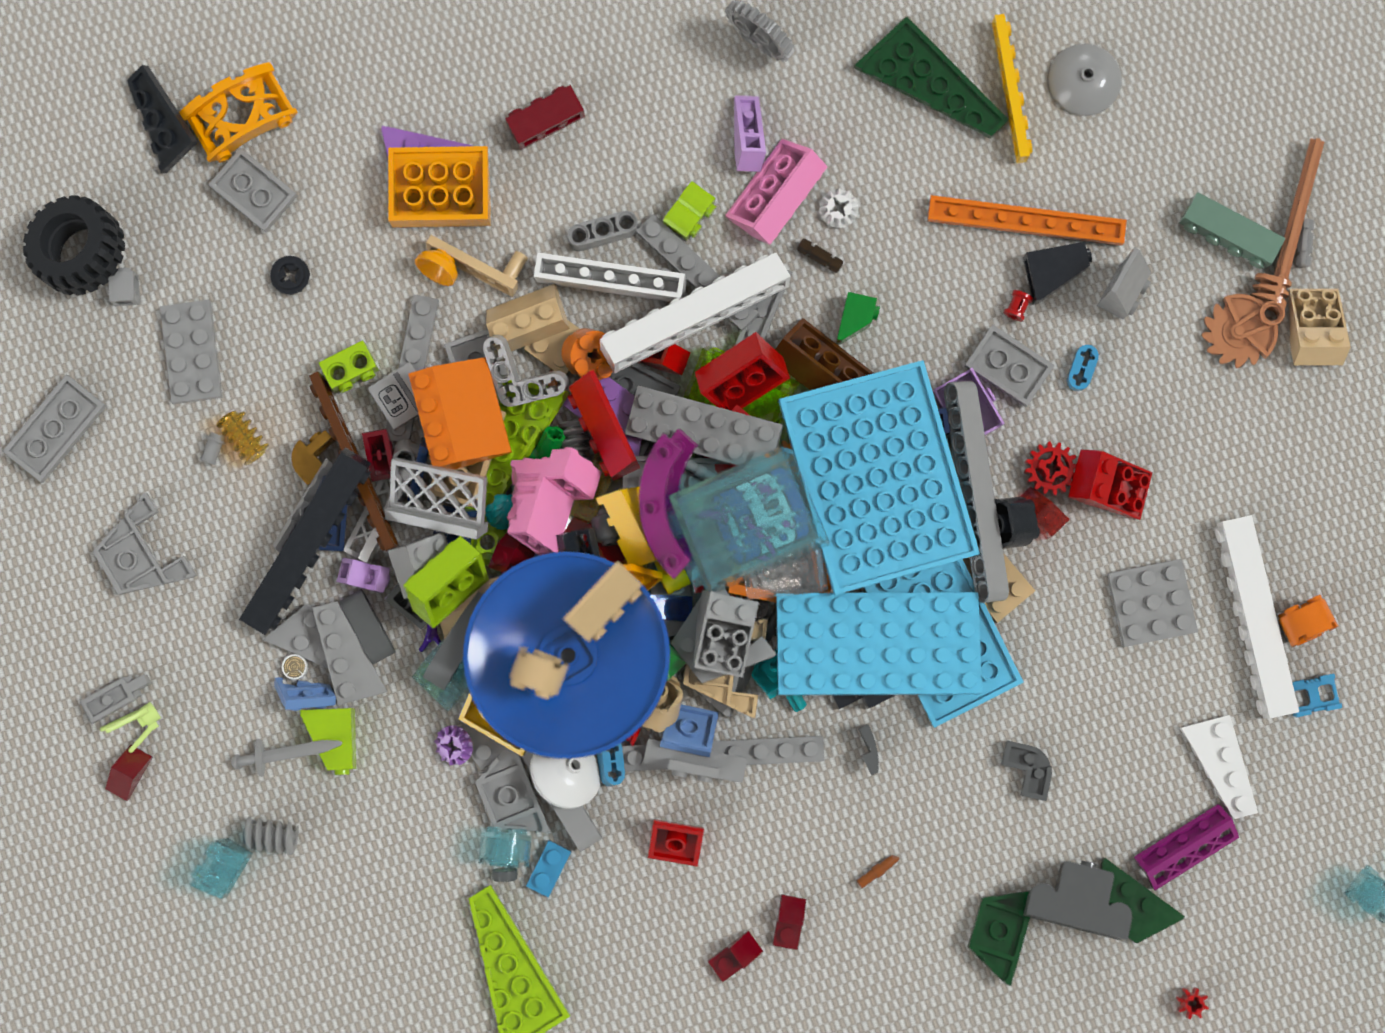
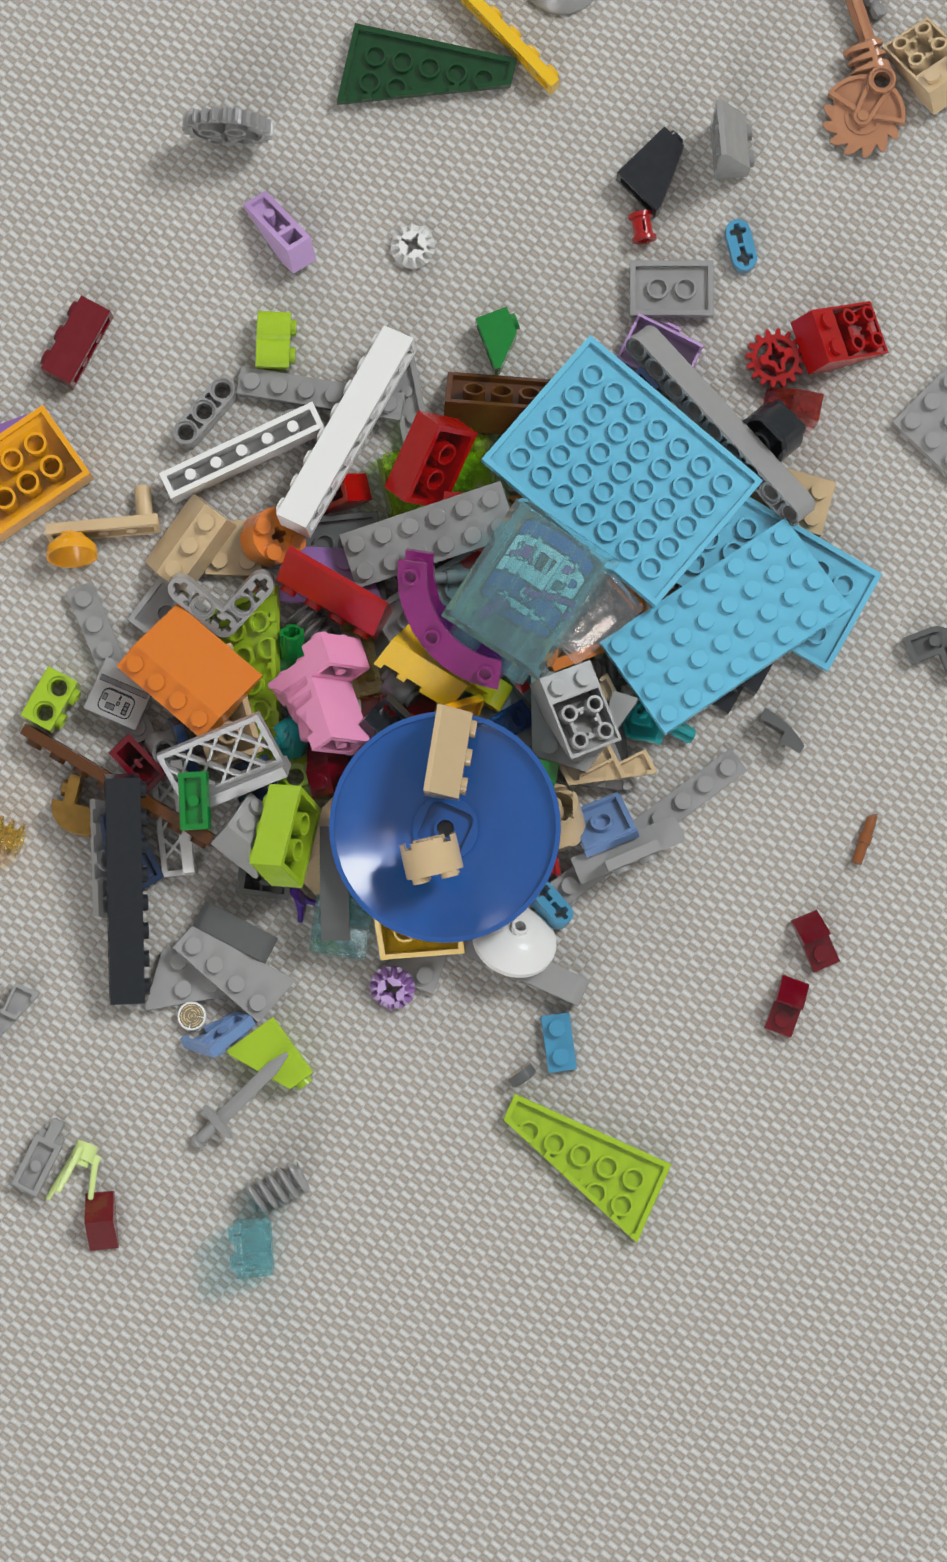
camera: 35 degrees left, 0 degrees up
lavender brick [336,558,390,593] -> none
light grey wing [475,747,550,833] -> none
clear light blue brick [478,827,532,868] -> none
red slope [648,819,704,867] -> none
bright pink slope [725,139,828,245] -> none
dark brown axle [797,238,843,273] -> none
orange plate [927,195,1127,246] -> none
sand green brick [1179,192,1286,269] -> none
none -> green plate [178,771,211,831]

